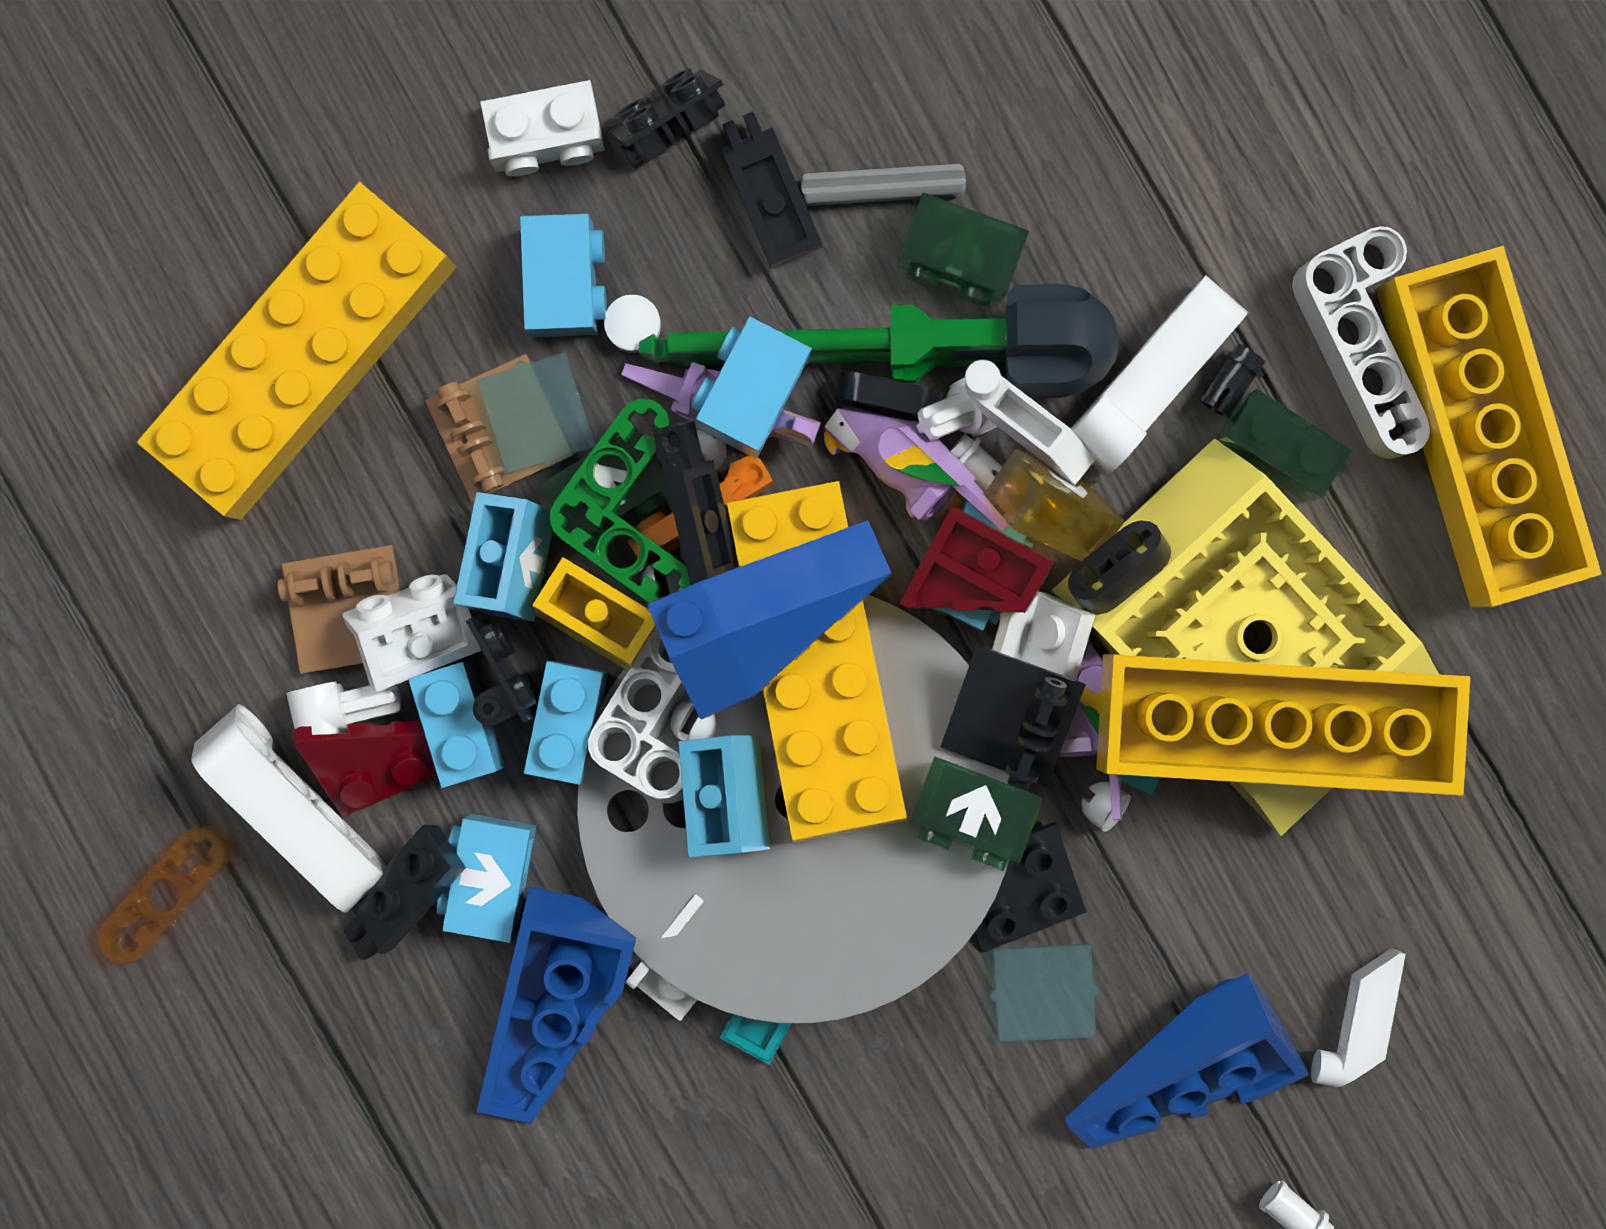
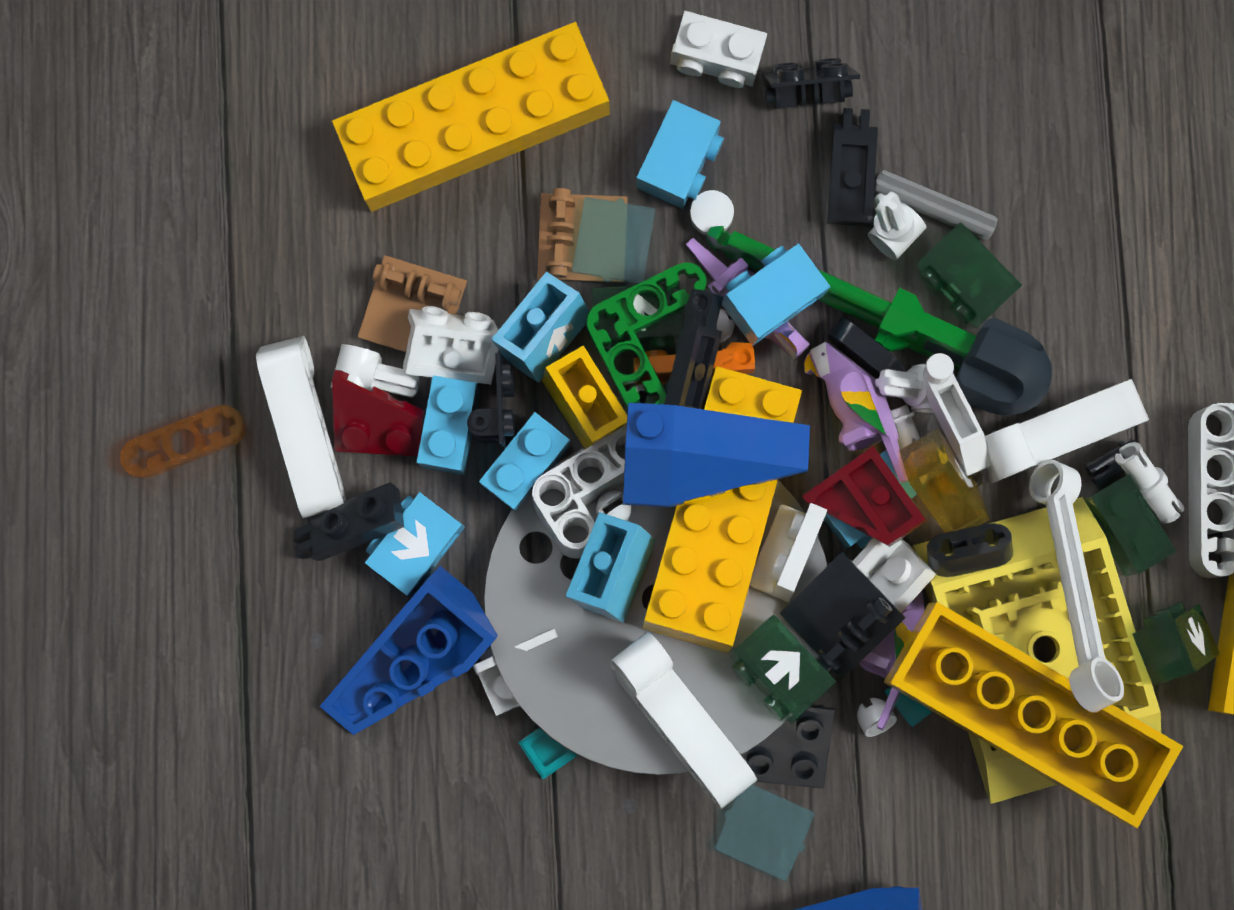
camera: 35 degrees right, 5 degrees down
none -> white beam [610,632,757,809]
none -> white bracket [749,503,827,602]
none -> white axle [868,191,926,260]
none -> white piece [1029,459,1124,712]
none -> white pin [1115,442,1184,524]
none -> clear green brick [1132,601,1220,685]

